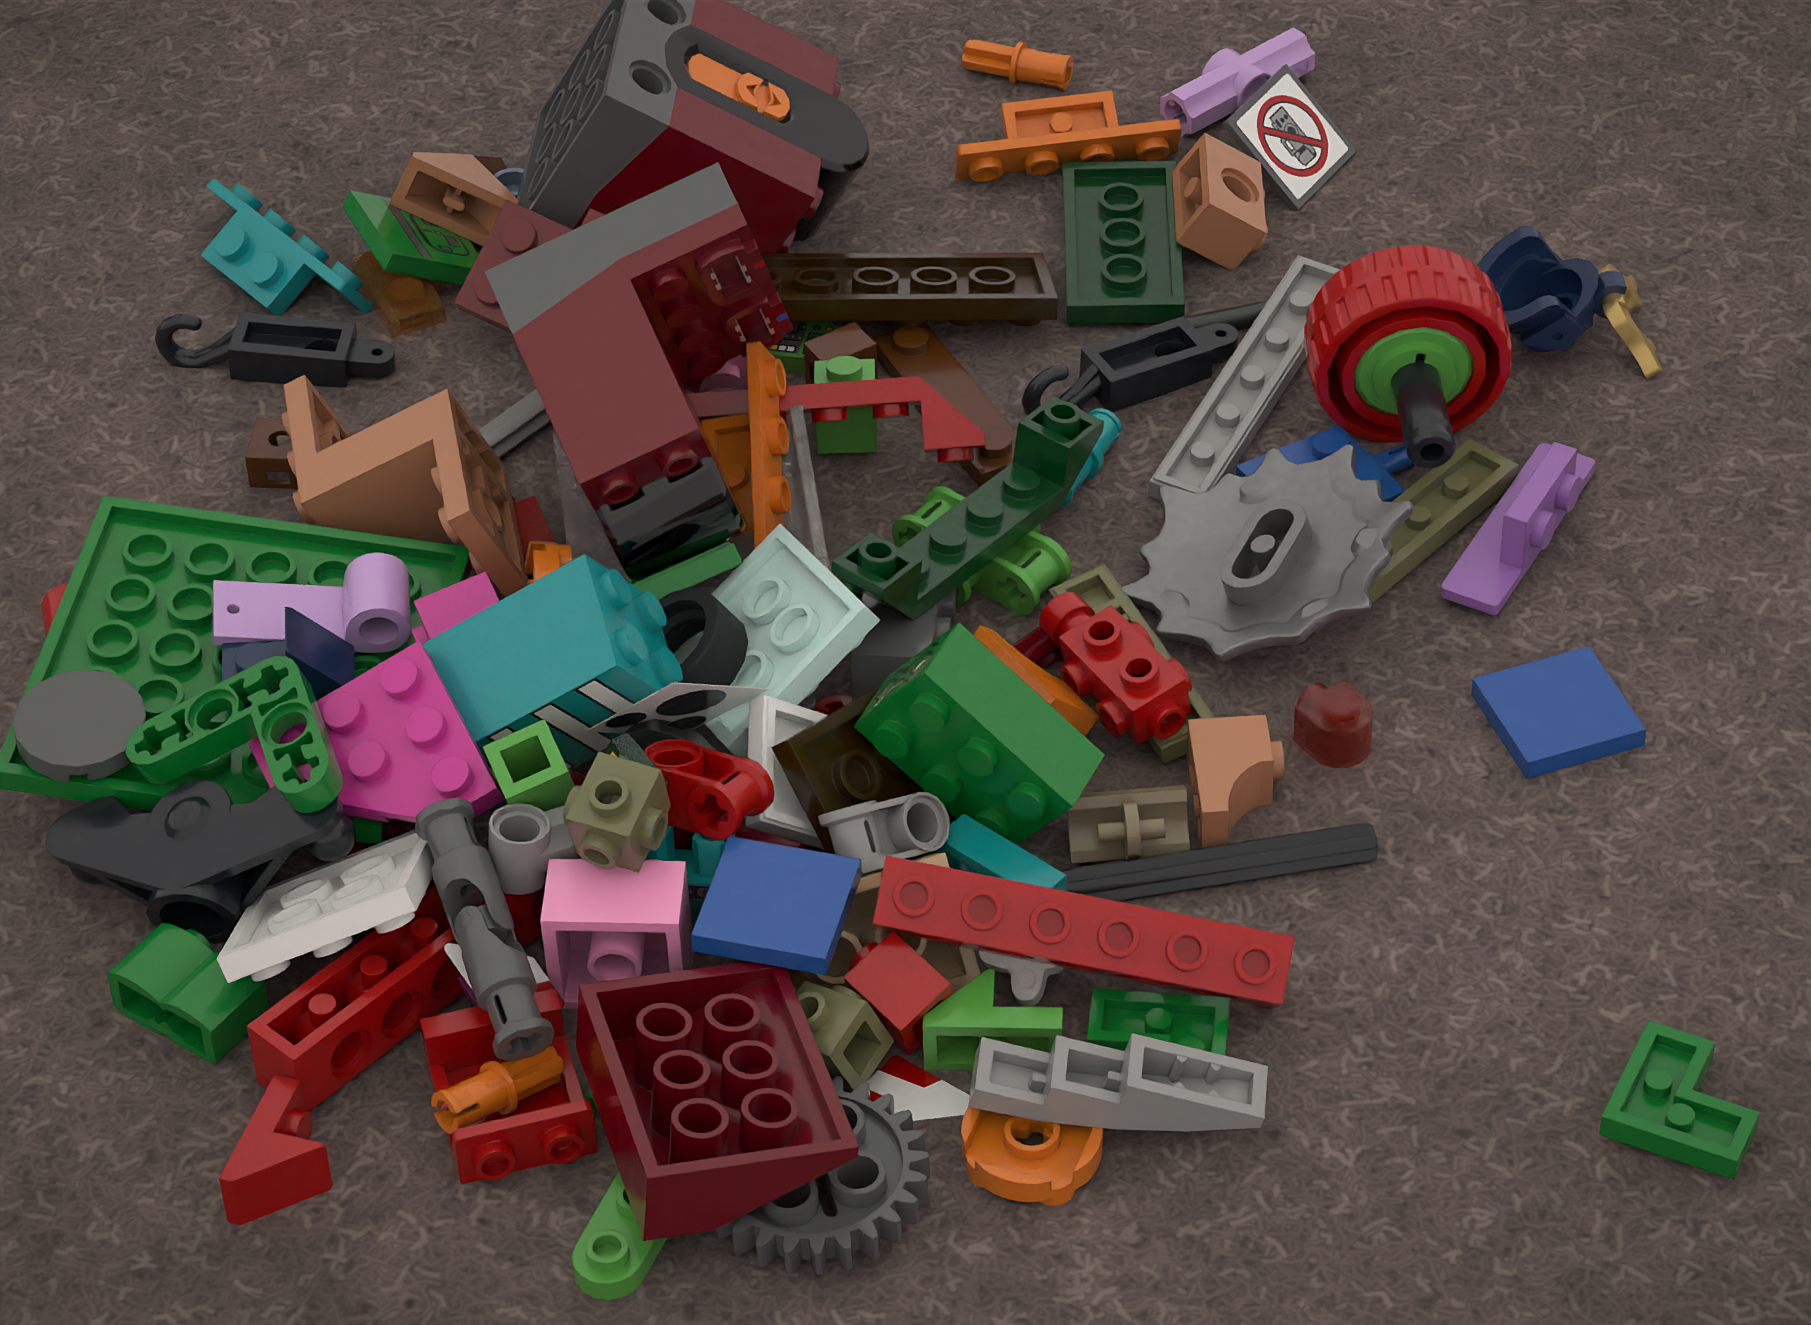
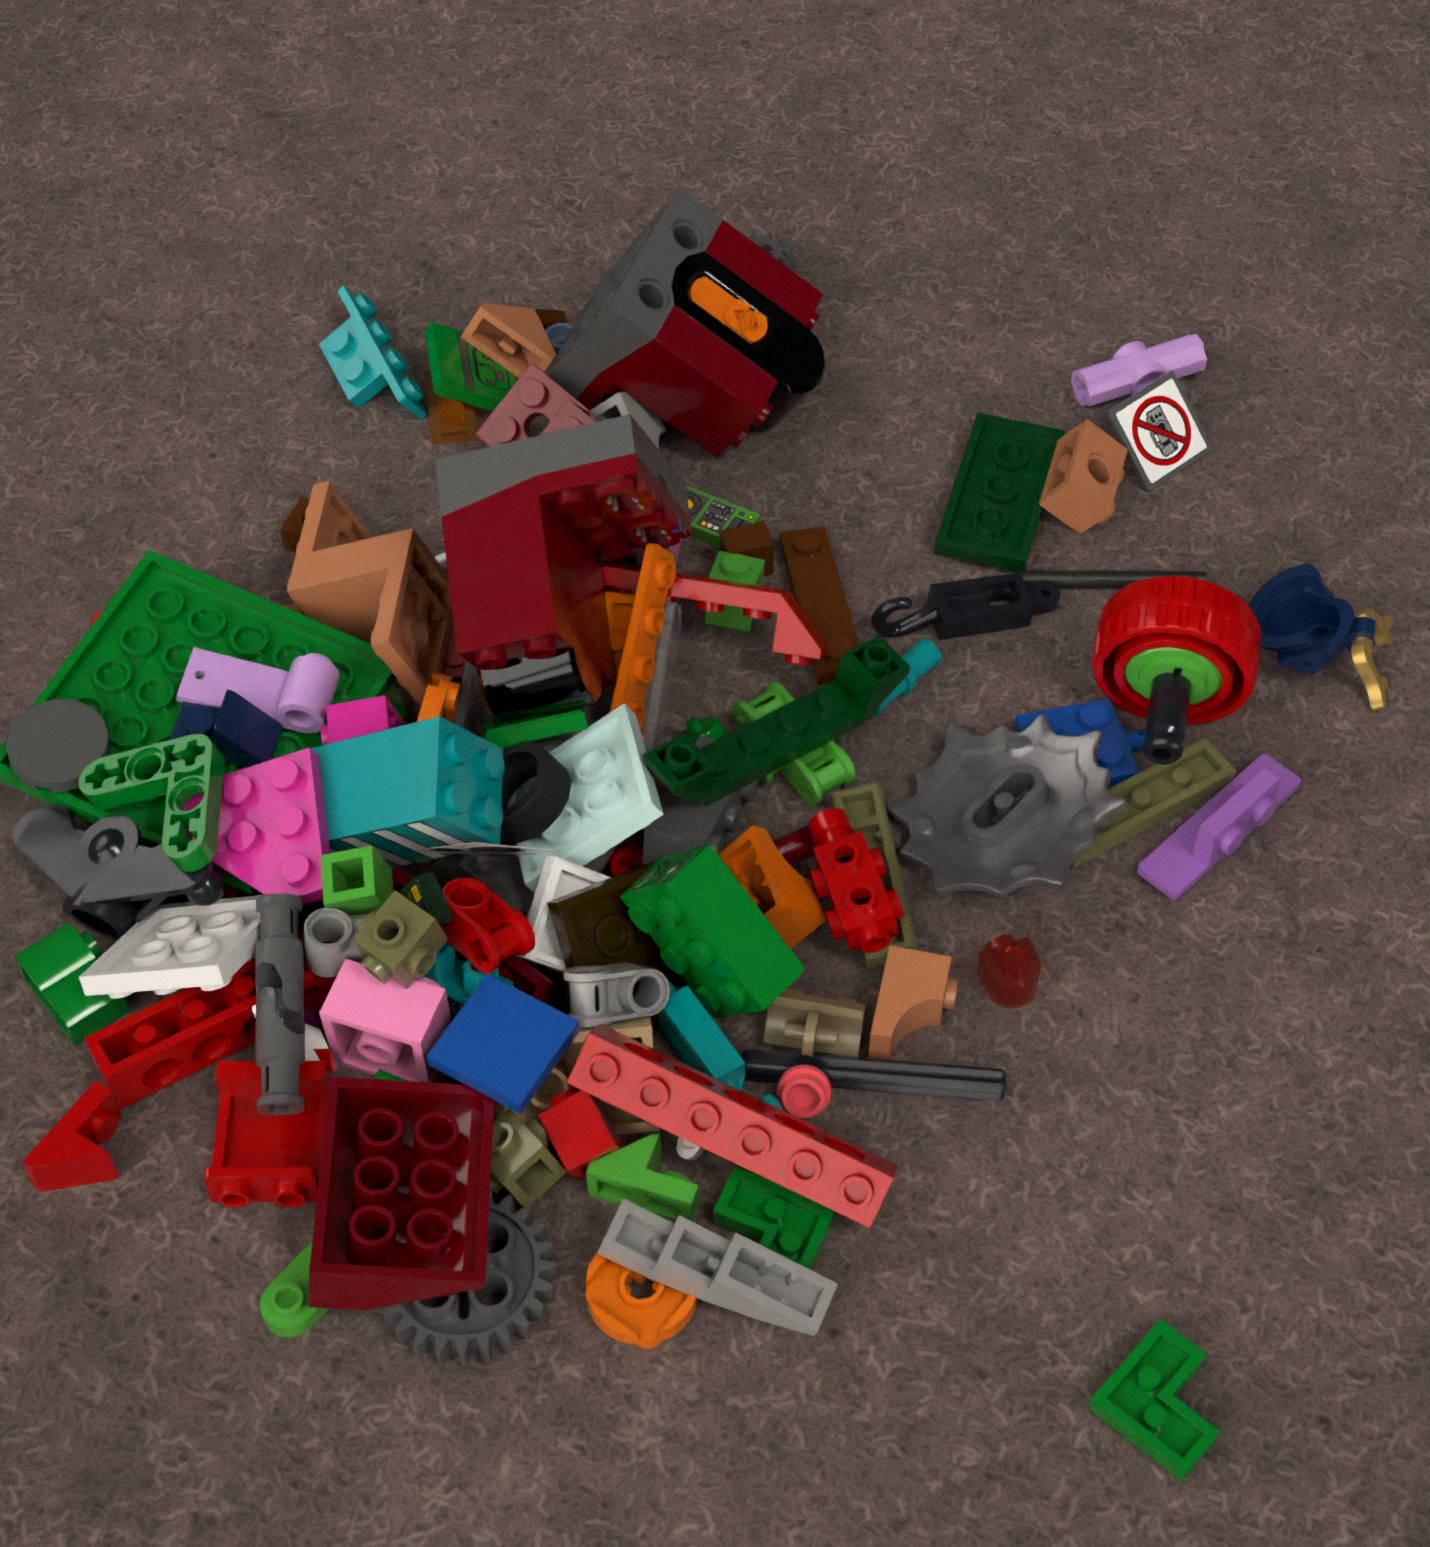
camera: 15 degrees right, 10 degrees up
black piece [155,312,395,388] -> none
orange axle [431,1045,565,1134] -> none
dark brown plate [761,253,1058,327] -> none
white sticker [867,1055,970,1121] -> none
orange bracket [954,90,1182,182] -> none
orange axle [962,39,1074,91] -> none
light grey tile [1149,255,1340,500] -> none
blue tile [1471,646,1646,779] -> none
none -> coral plate [777,1065,831,1118]

